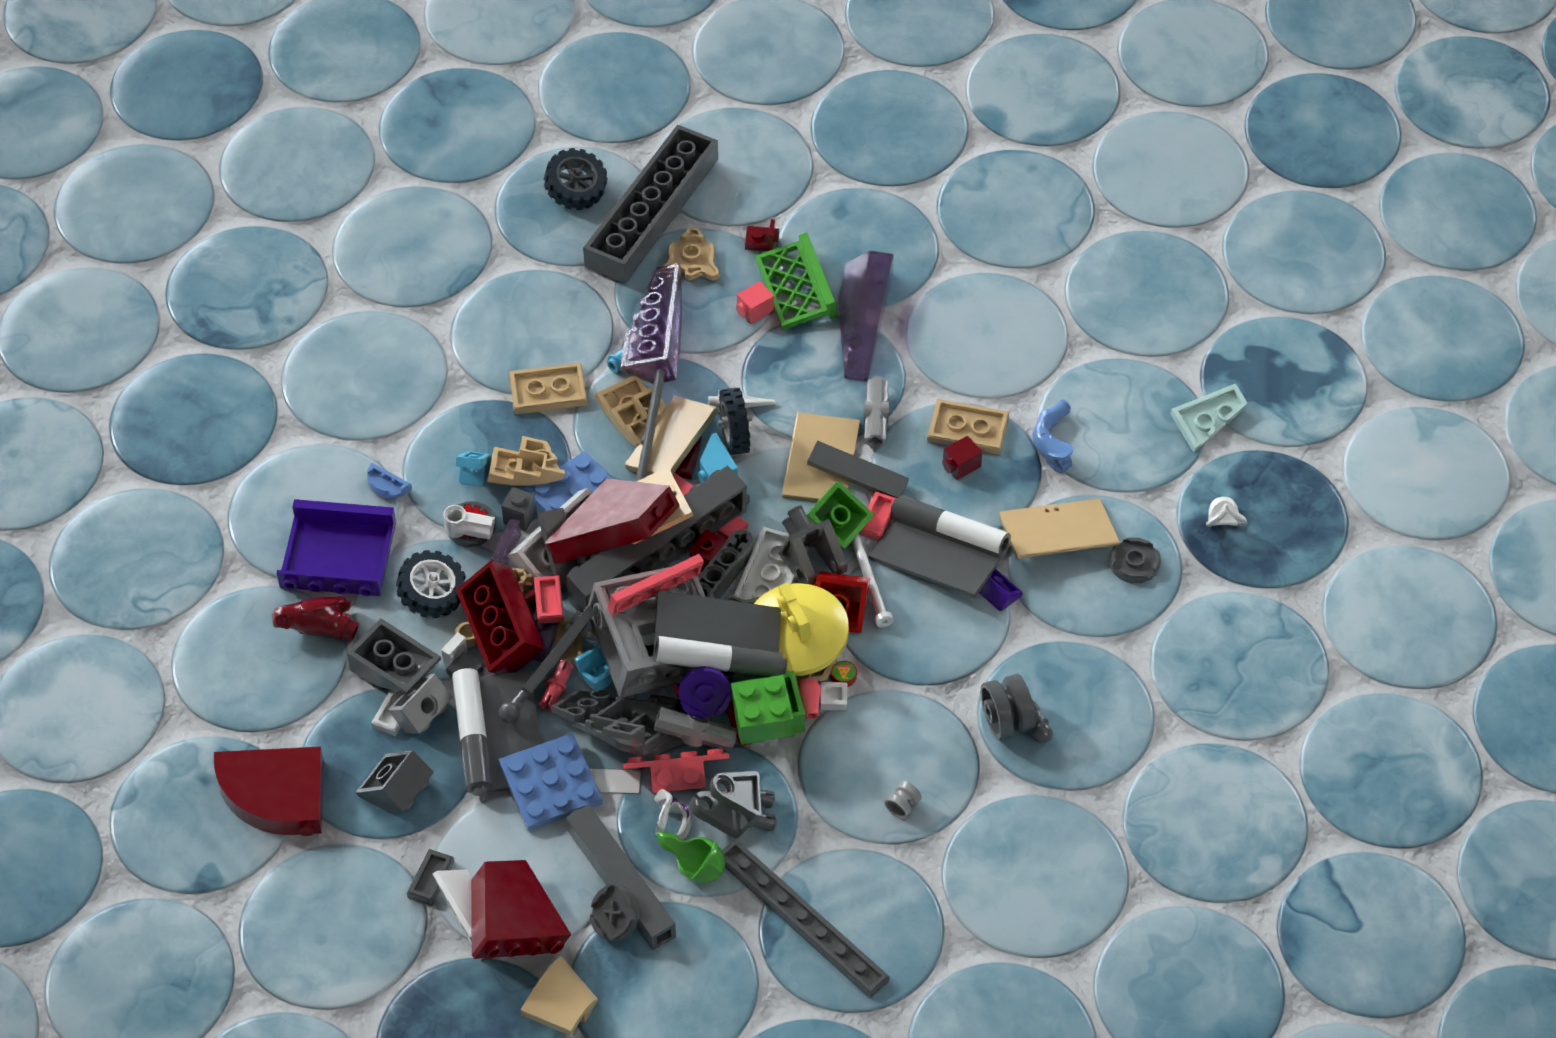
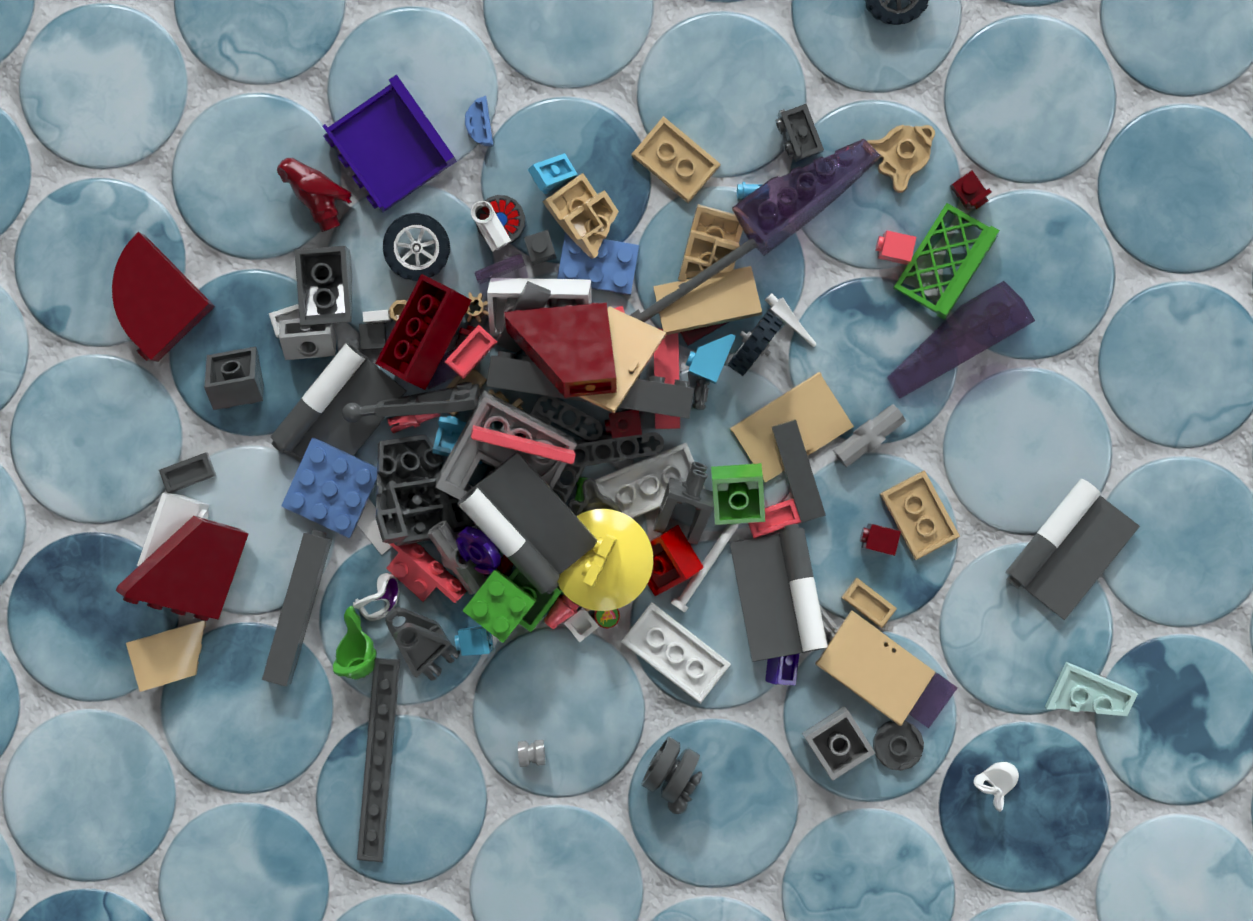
camera: 40 degrees right, 35 degrees up
dark grey brick [583,124,718,284] -> none
dark grey tile [590,885,640,941] -> none
medium blue piece [1032,399,1073,473] -> none
none -> medium azure slope [455,626,494,656]
none -> white tile [621,602,731,704]
none -> dark grey bracket [775,104,824,162]
none -> light grey brick [802,707,875,781]
none -> tan tile [841,578,897,628]
none -> clear purple tile [909,672,958,728]
none -> dark grey door [1005,479,1140,620]

